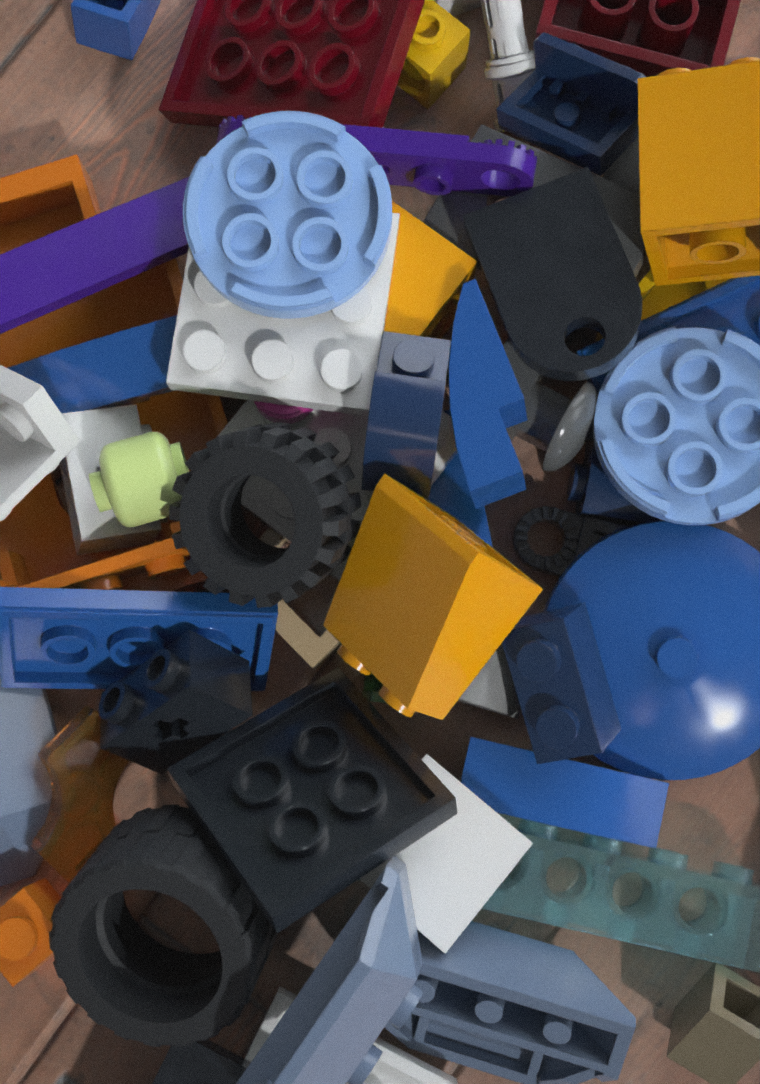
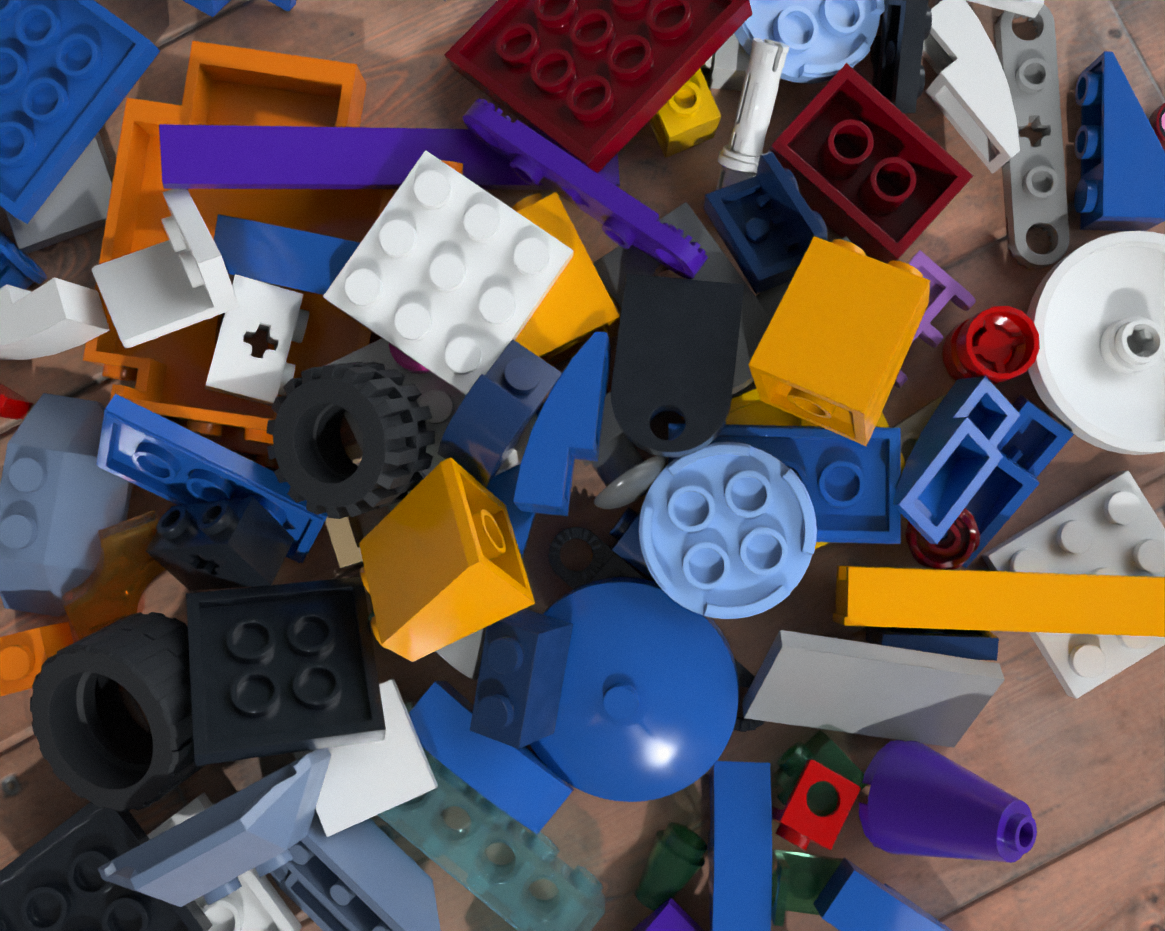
camera: 25 degrees right, 5 degrees up
yellowish green head [89,432,190,527] -> none
light blue tile [183,111,392,319] -> none

